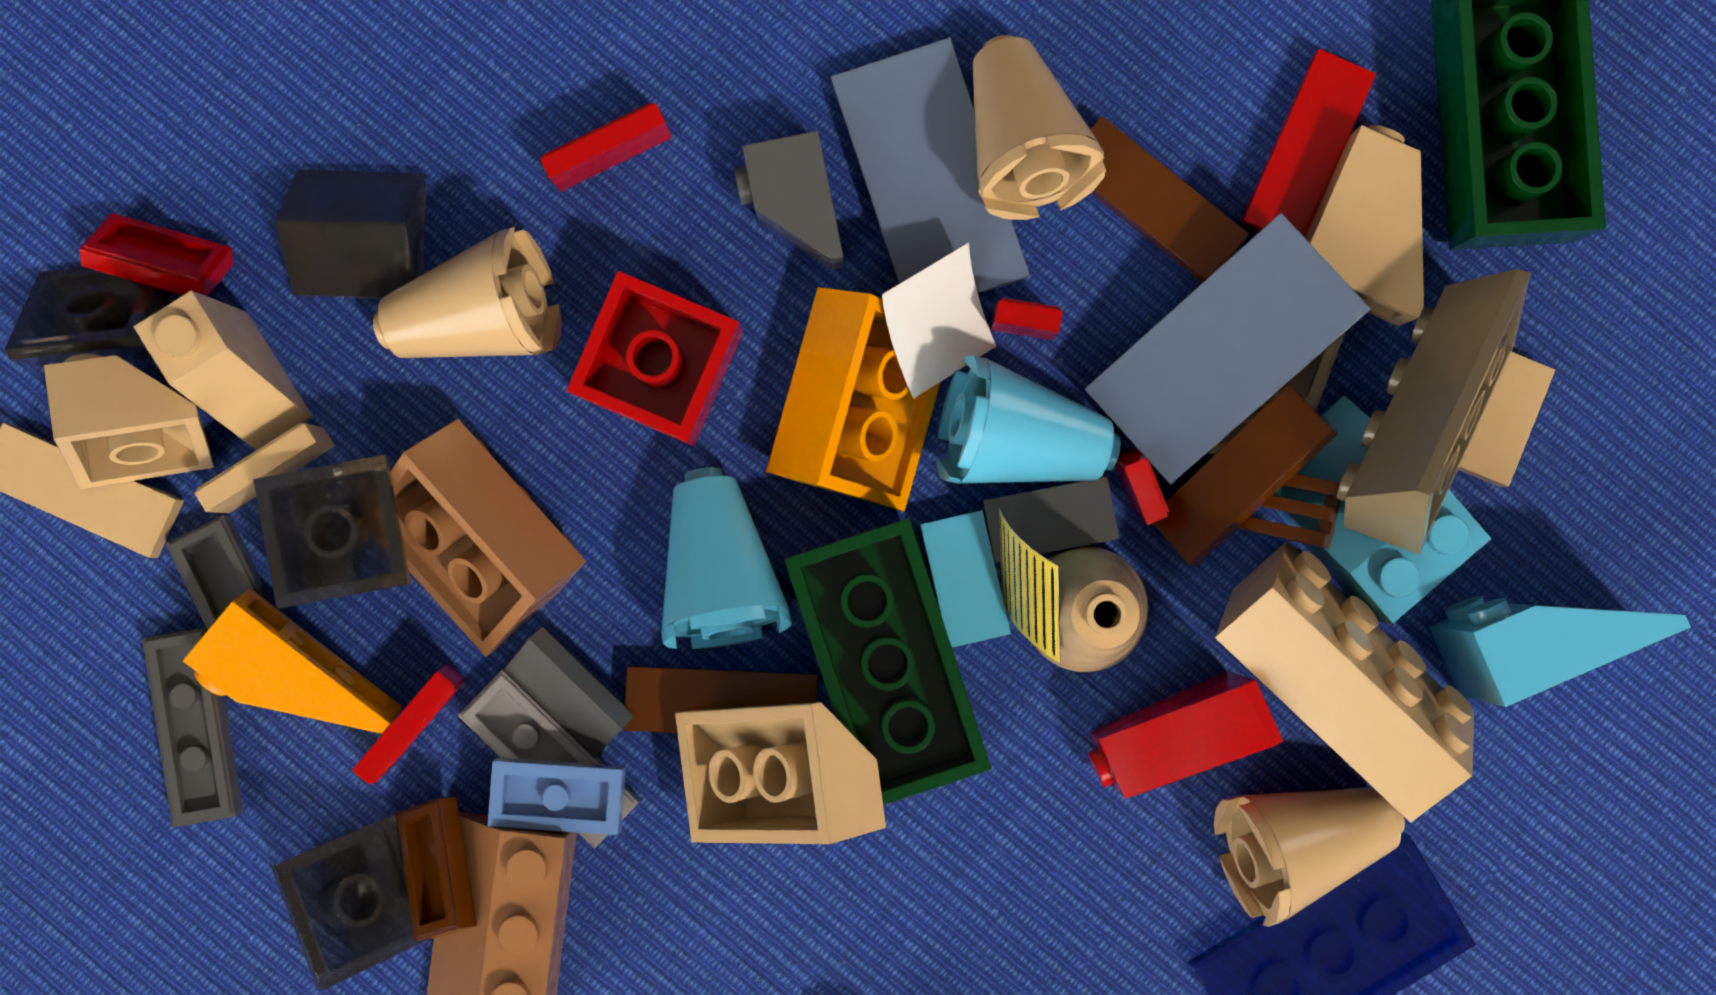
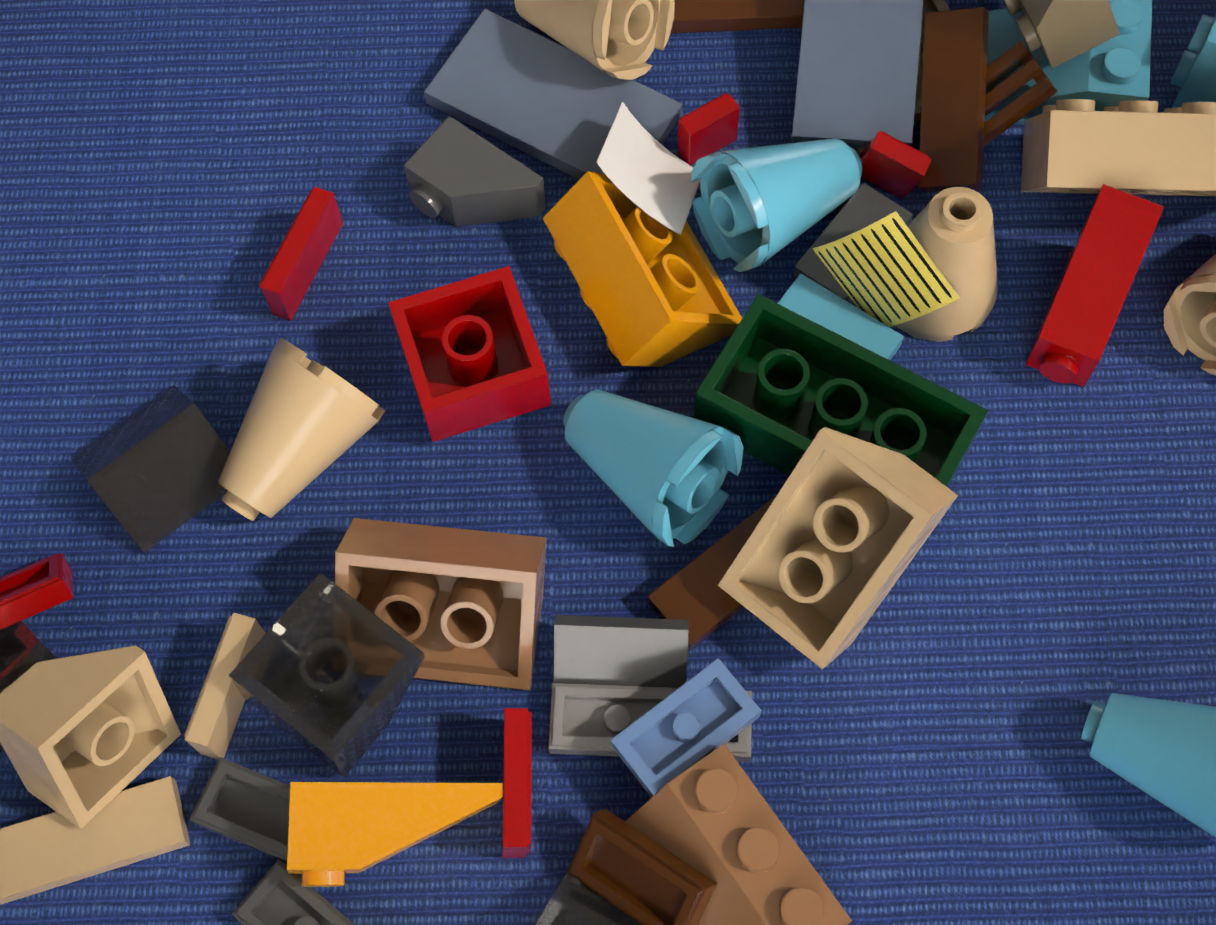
camera: 35 degrees left, 20 degrees down
tan slope [133,290,314,450] -> none

